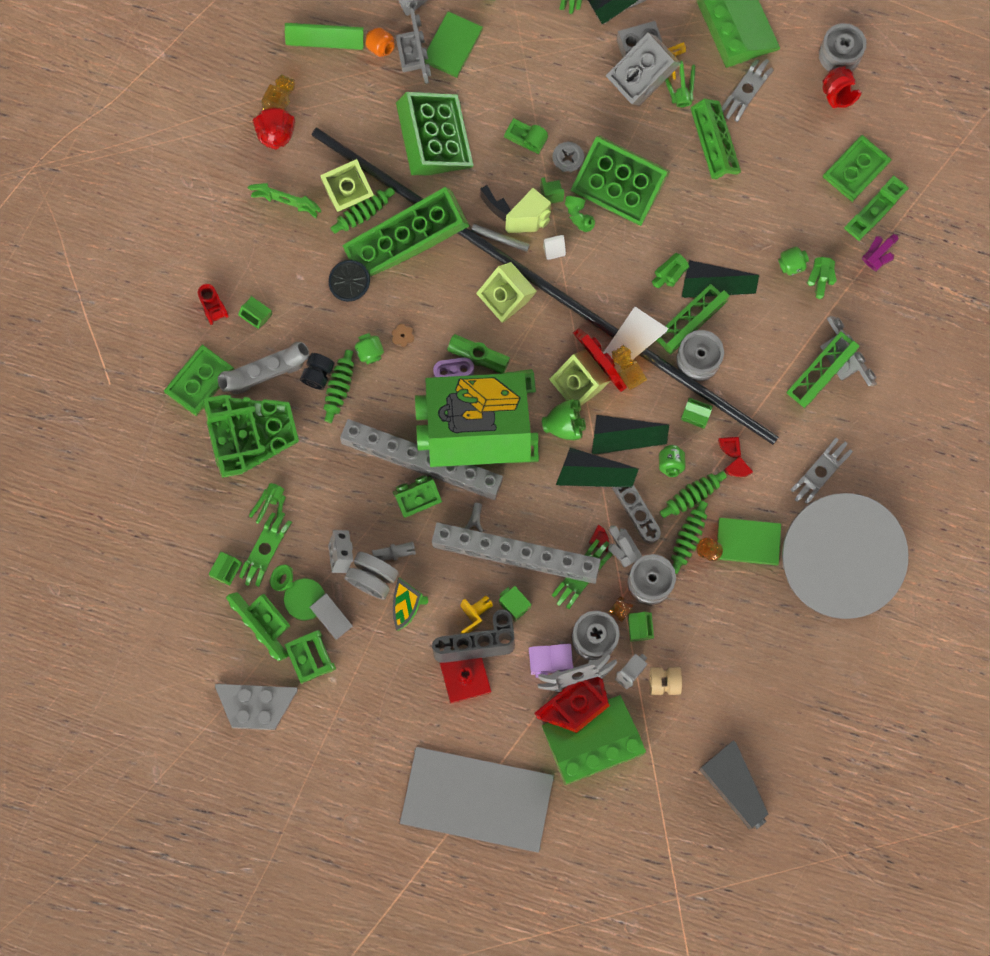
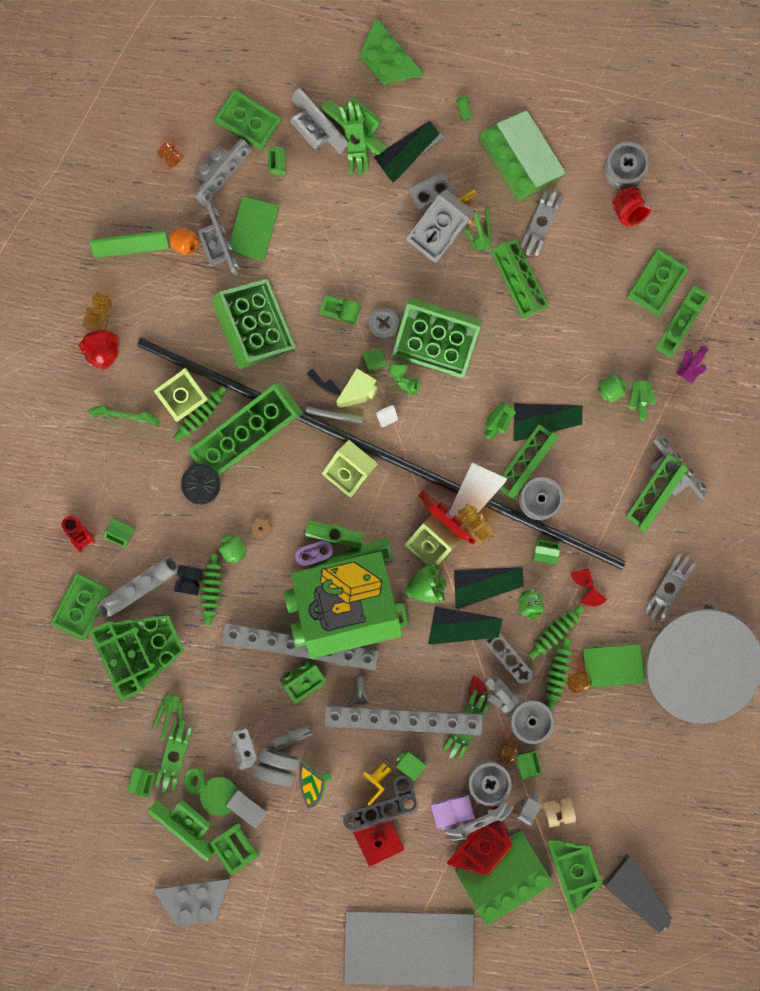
camera: 10 degrees left, 10 degrees up
none -> bright green wing [546,839,602,914]

